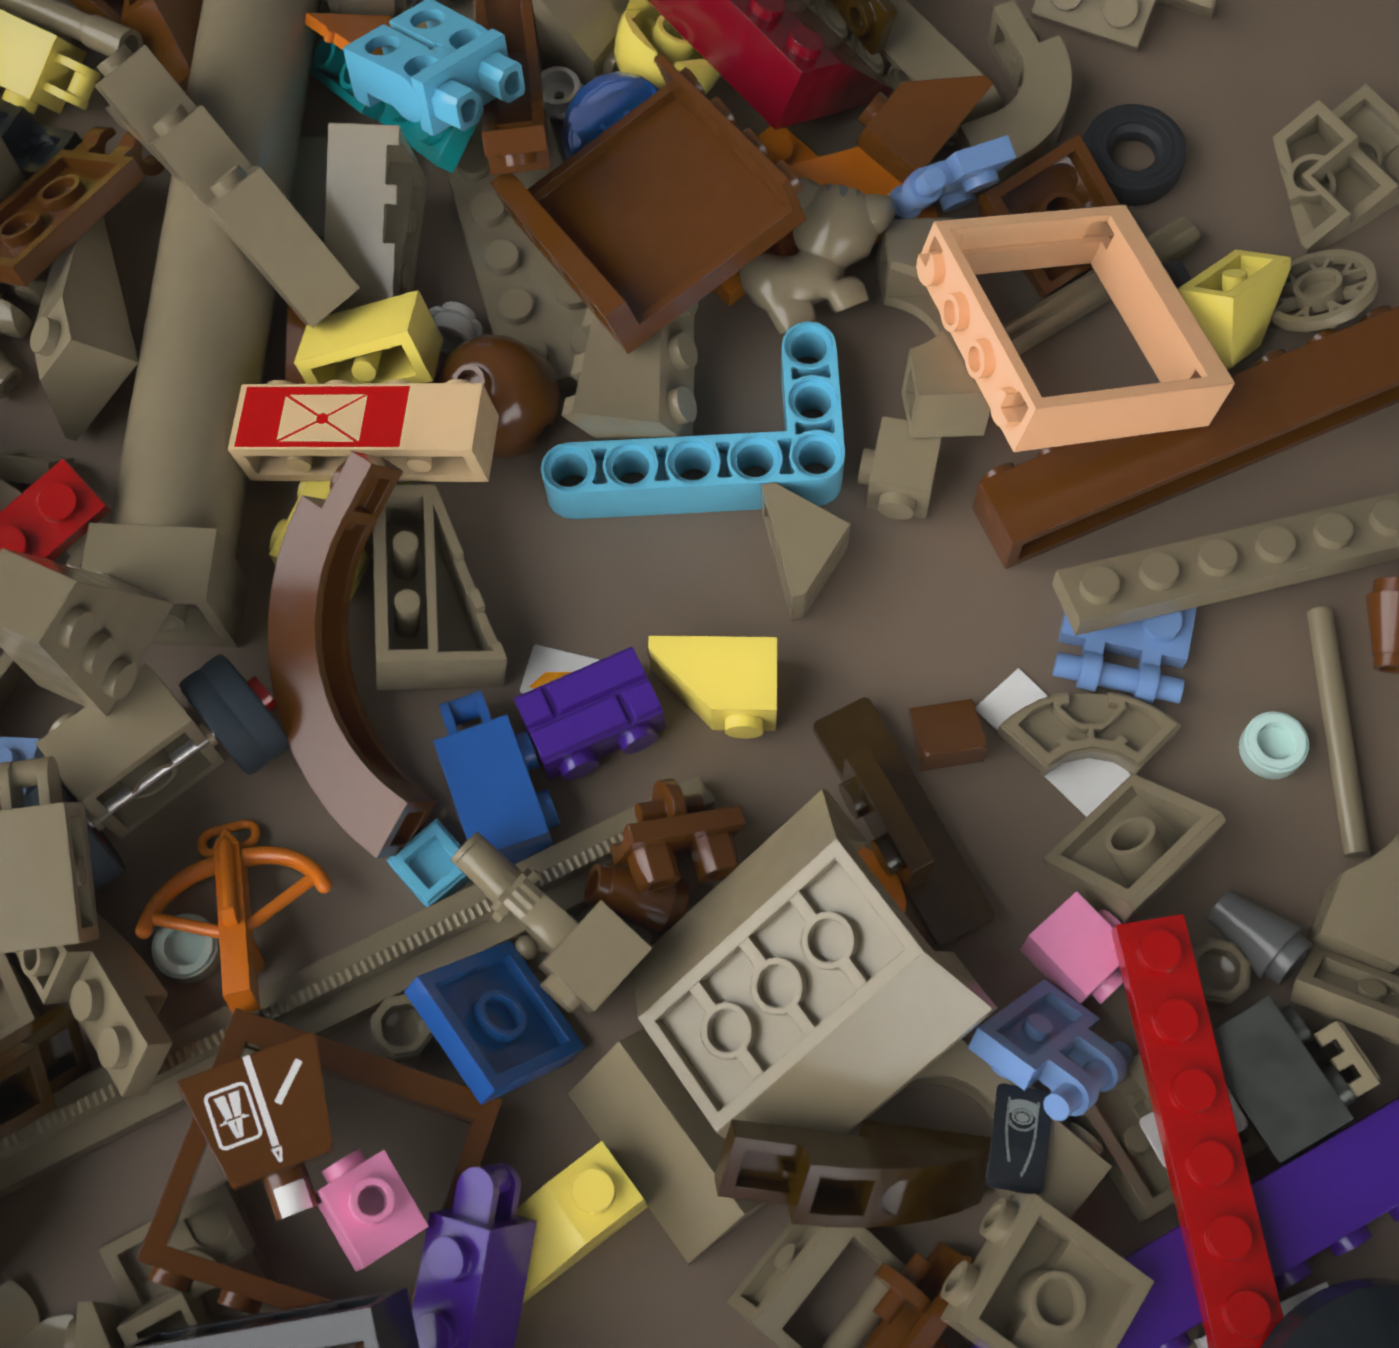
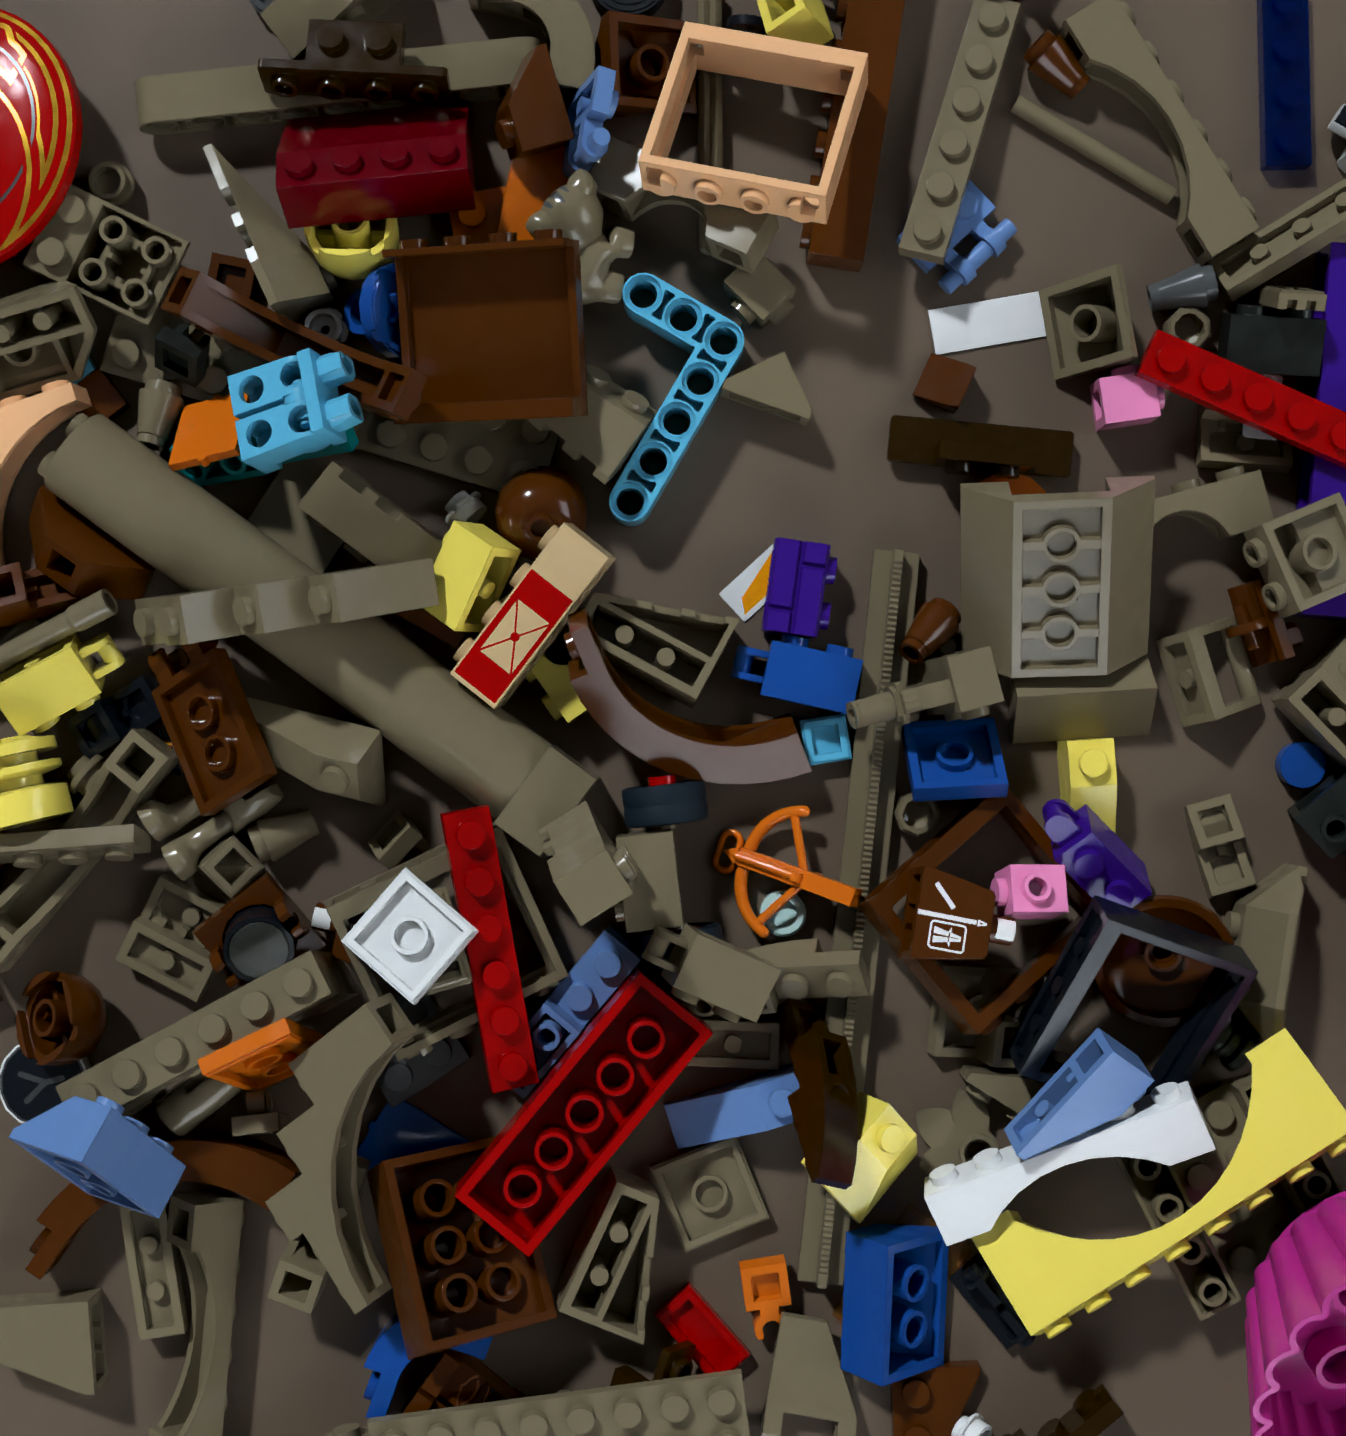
camera: 65 degrees left, 20 degrees up
reddish brown hips [610,778,746,894] -> none
light yellow slope [648,636,777,739] -> none
dark brown slope [714,1119,991,1228] -> none
medium blue plate [968,979,1133,1121] -> none
black sticker [986,1084,1051,1195] -> none
dark tan tile [997,692,1182,776] -> none
light aqua tile [1239,711,1309,780] -> none

